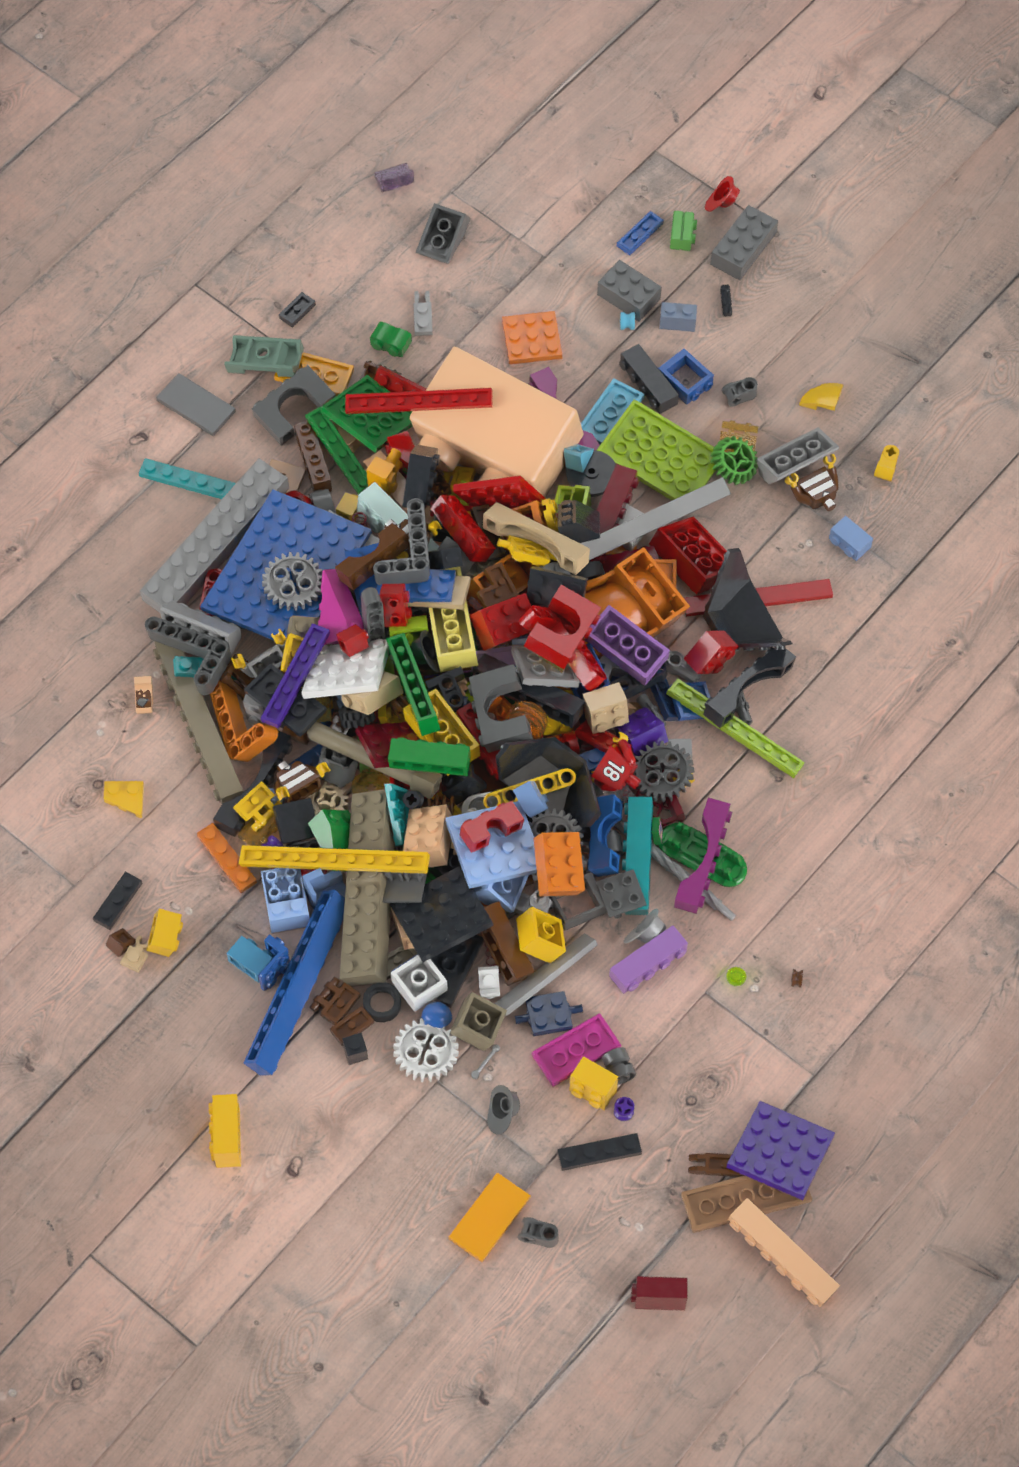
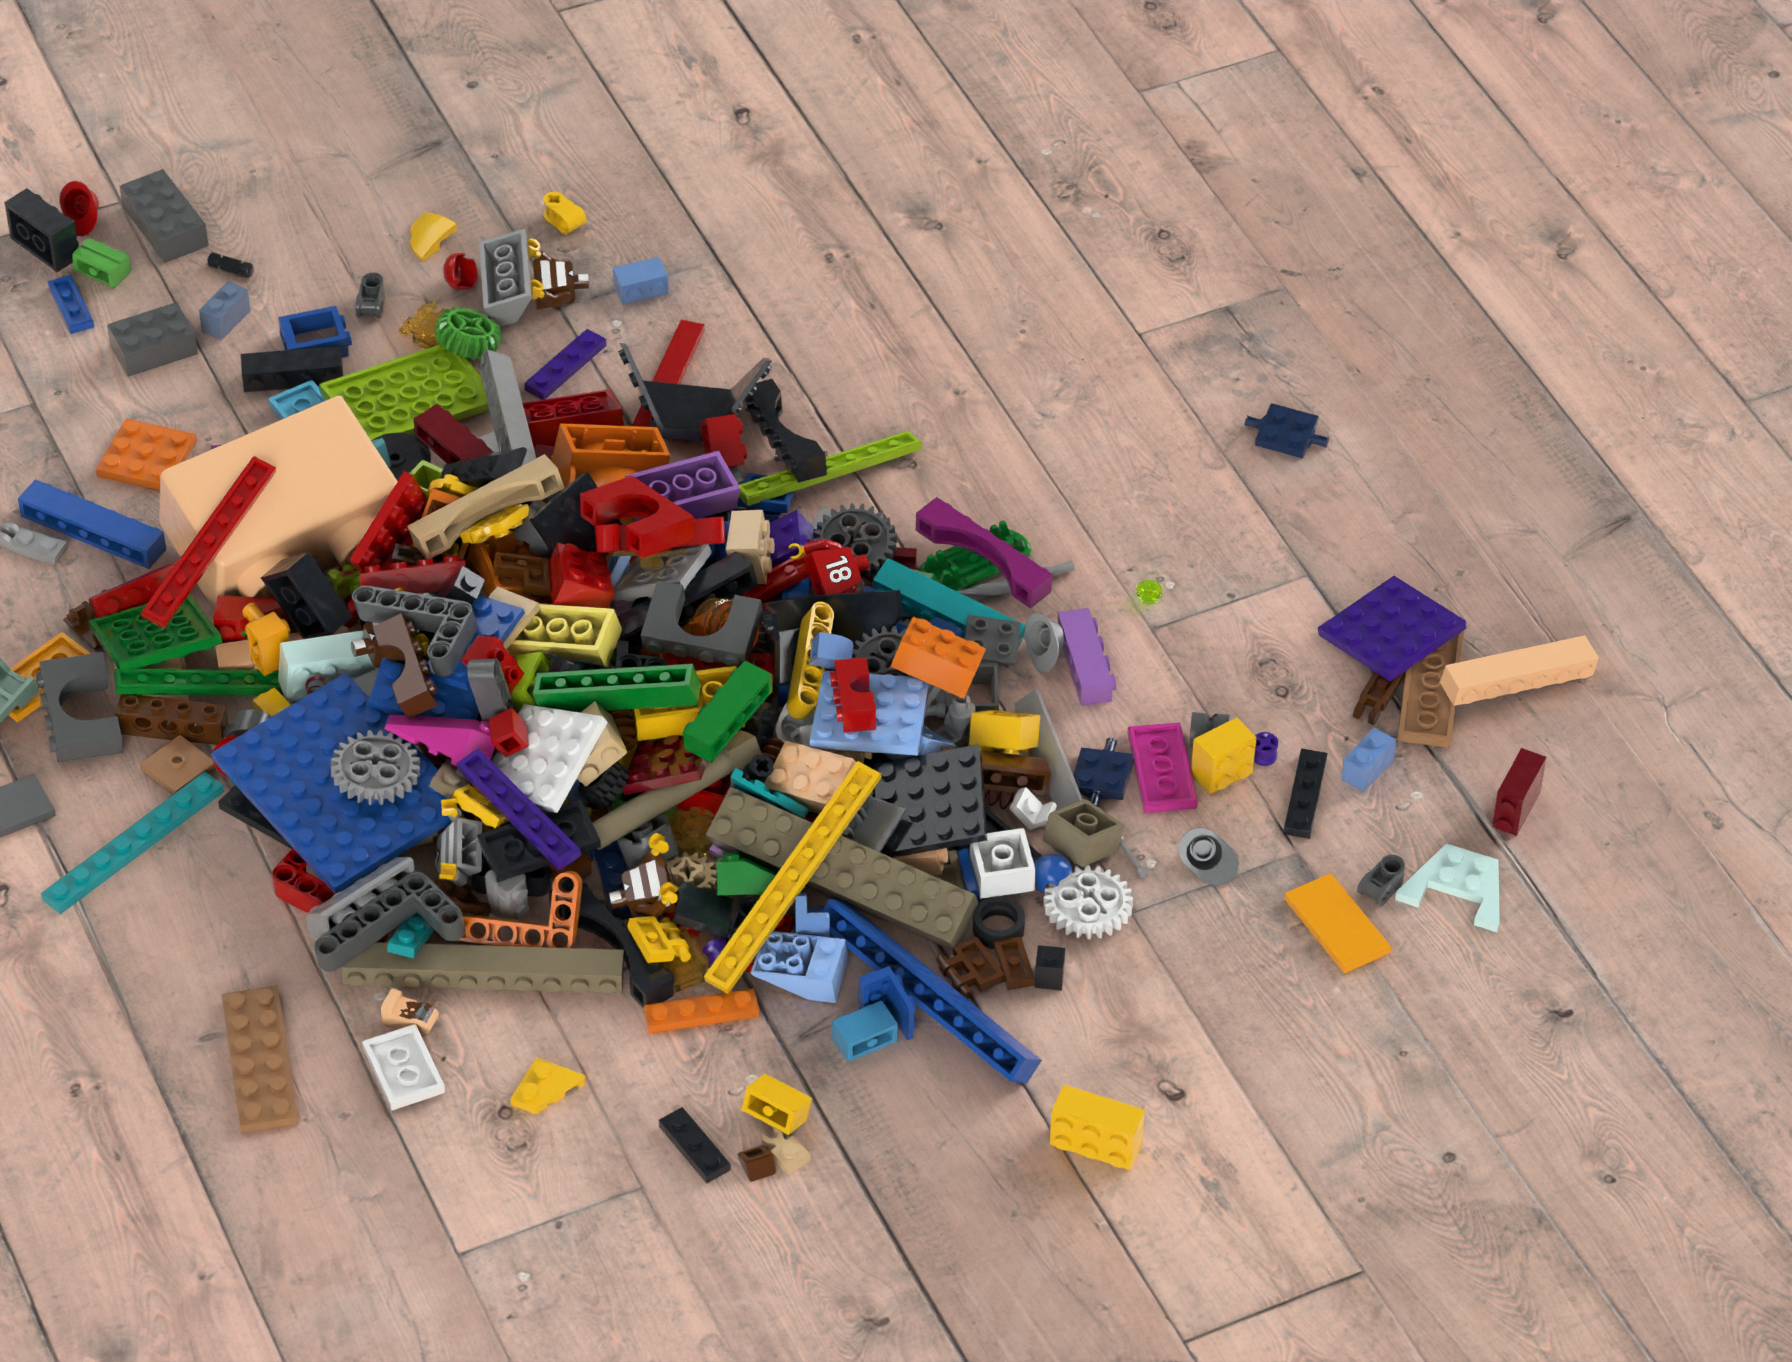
camera: 65 degrees left, 15 degrees down
light grey brick [140,458,289,612] -> none
green brick [370,322,412,357] -> none
medium azure wheel [620,312,635,330] -> none
reddish brown bush [791,969,803,988] -> none
none -> black brick [4,188,79,272]
none -> blue brick [18,479,166,569]
none -> medium nougat plate [222,985,298,1133]
none -> white plate [362,1024,445,1111]
none -> red hair [443,253,478,290]
none -> dark purple plate [524,329,607,400]
none -> dark blue plate [1245,403,1329,458]
none -> medium blue brick [1341,727,1396,792]
none -> light aqua wing [1395,843,1500,933]

